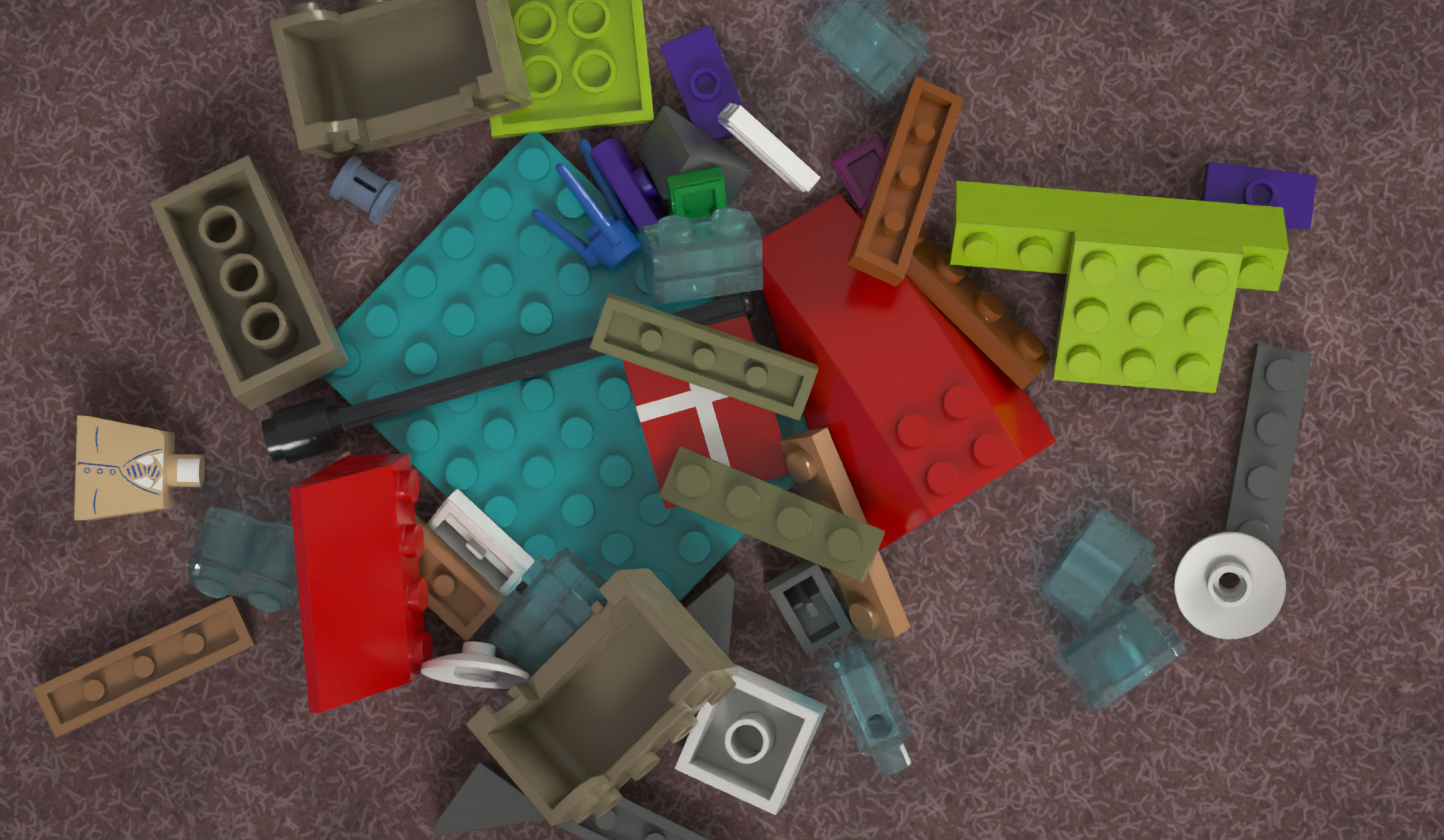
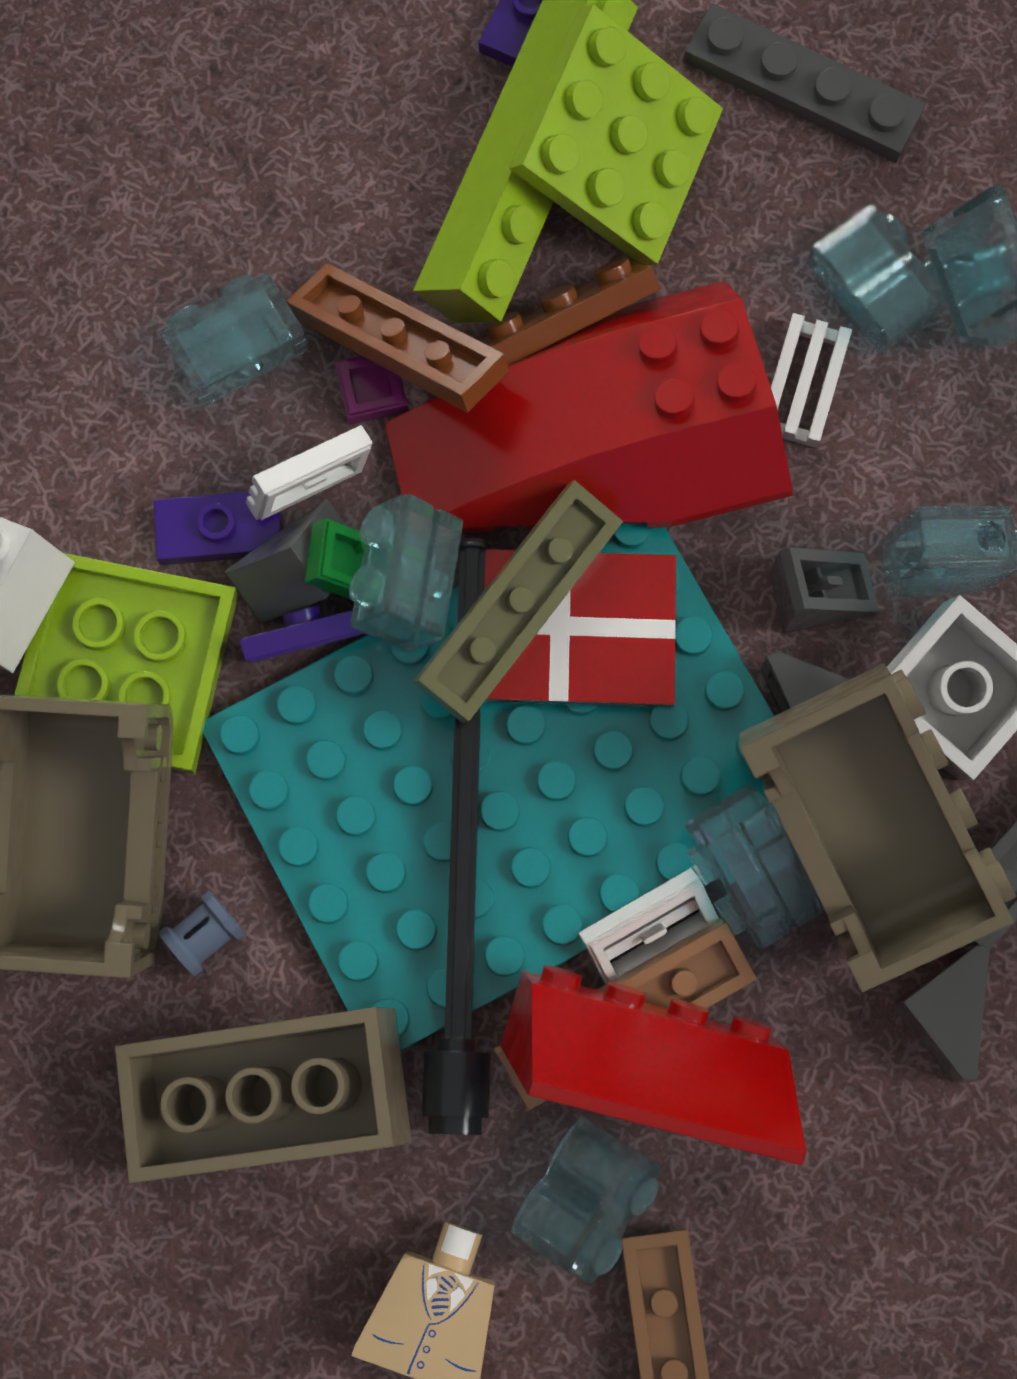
camera: 70 degrees left, 10 degrees down
white dish [421,642,531,689] -> none
blue plant [531,139,642,272] -> none
olive plate [659,446,885,584] -> none
medium nougat plate [779,427,911,639] -> none
white dish [1174,532,1286,639] -> none
none -> white tile [771,313,852,448]

